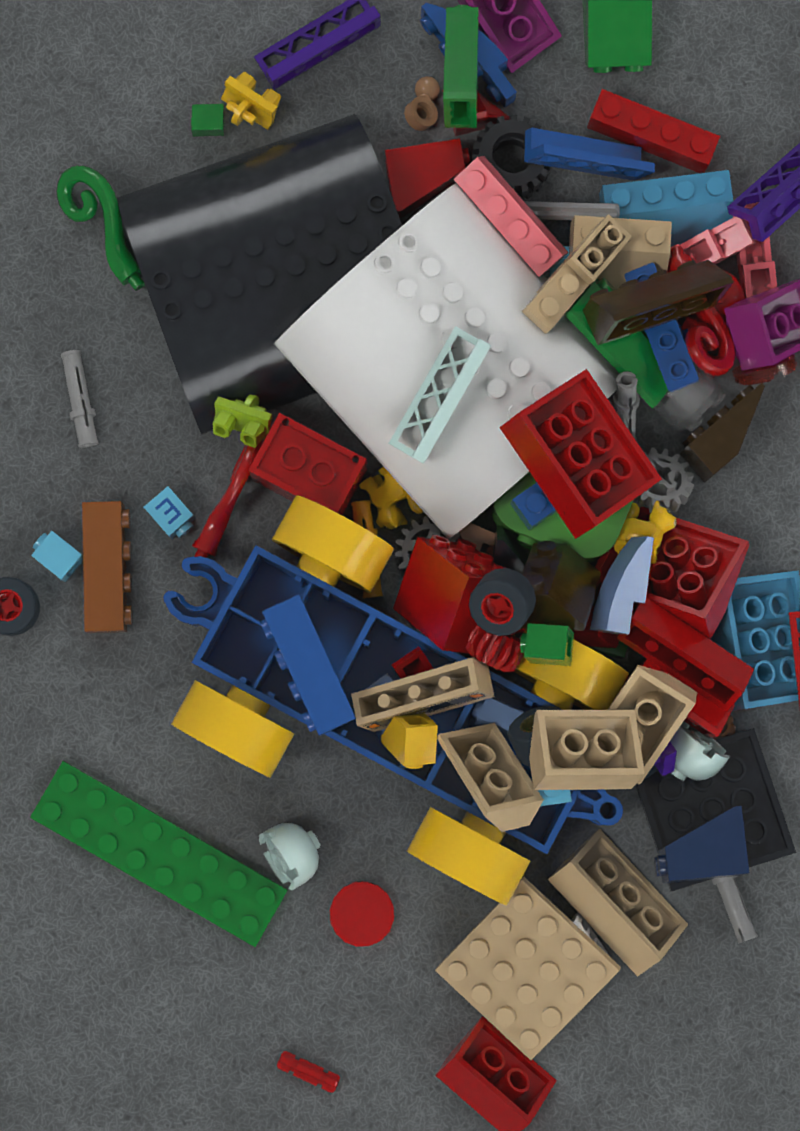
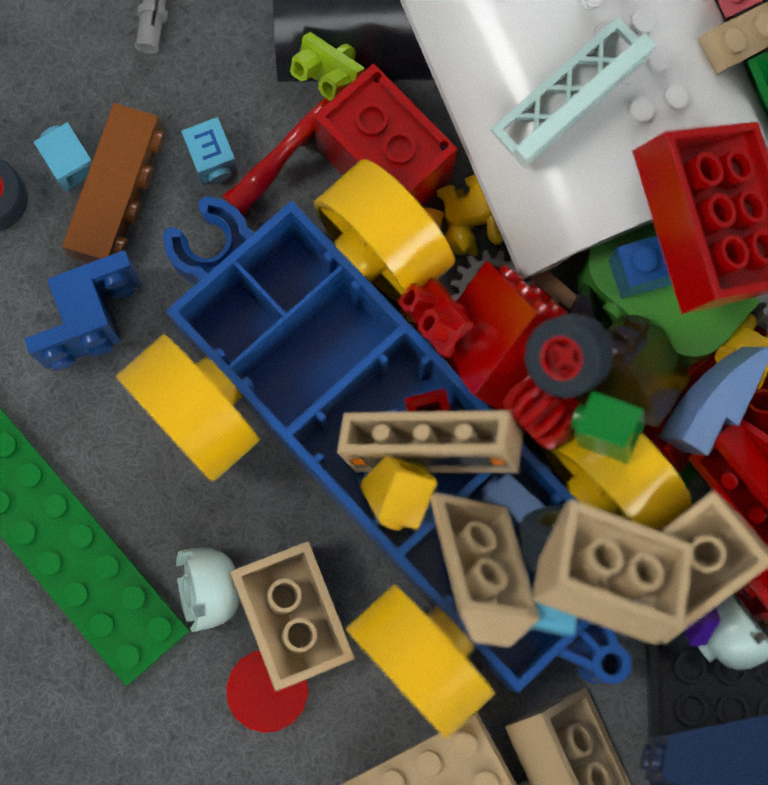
camera: 20 degrees right, 5 degrees down
blue brick [259,594,356,736] -> none
none -> blue bracket [24,250,142,371]
none -> tan slope [230,541,355,691]
none -> red hips [399,278,474,358]

